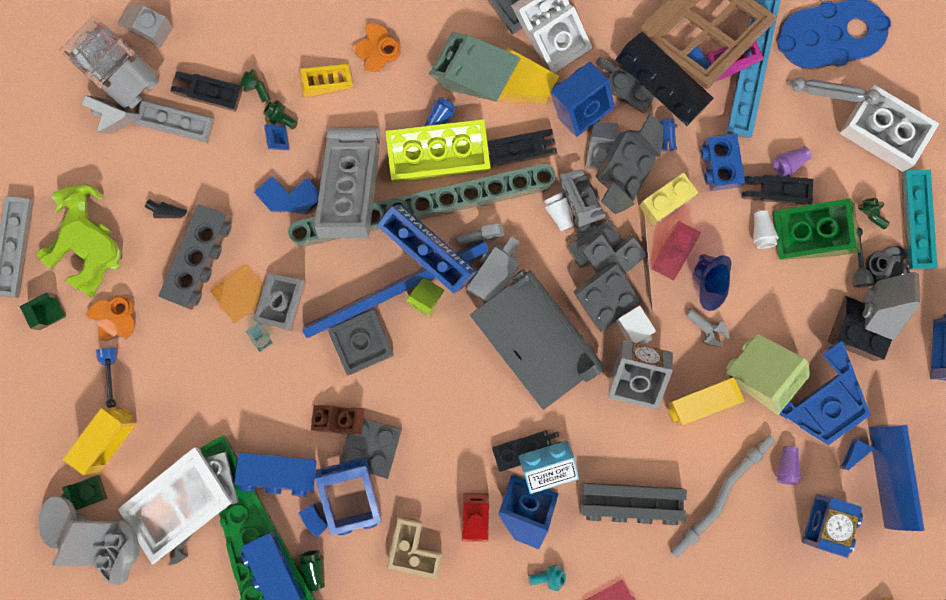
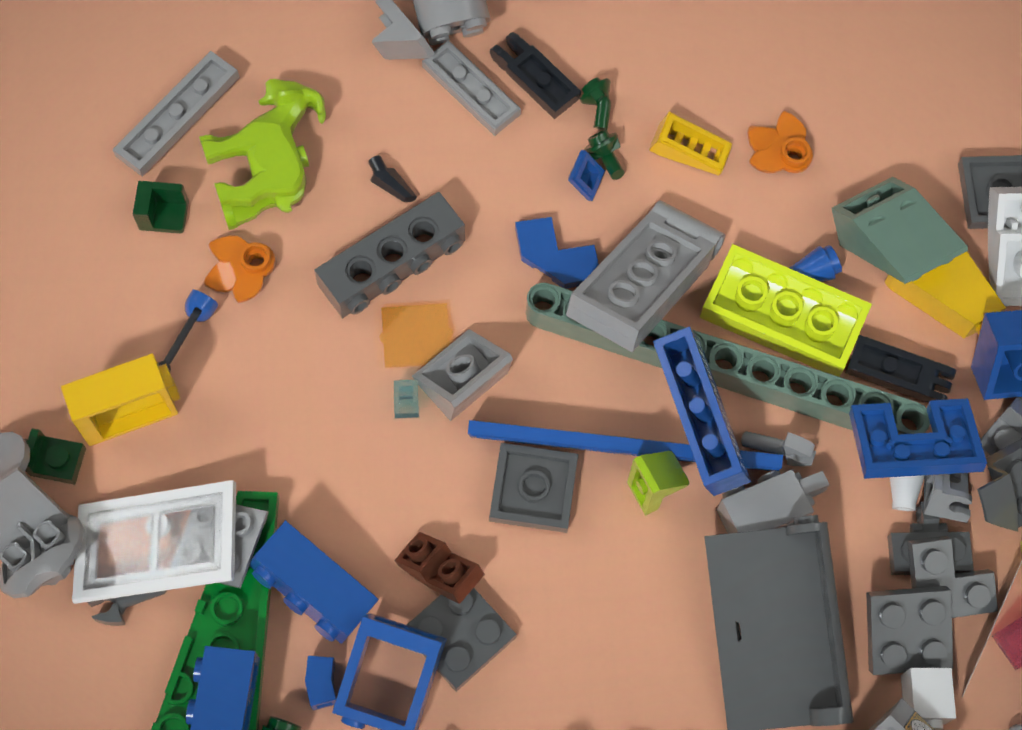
camera: 30 degrees right, 15 degrees down
none -> blue plate [849,398,987,479]

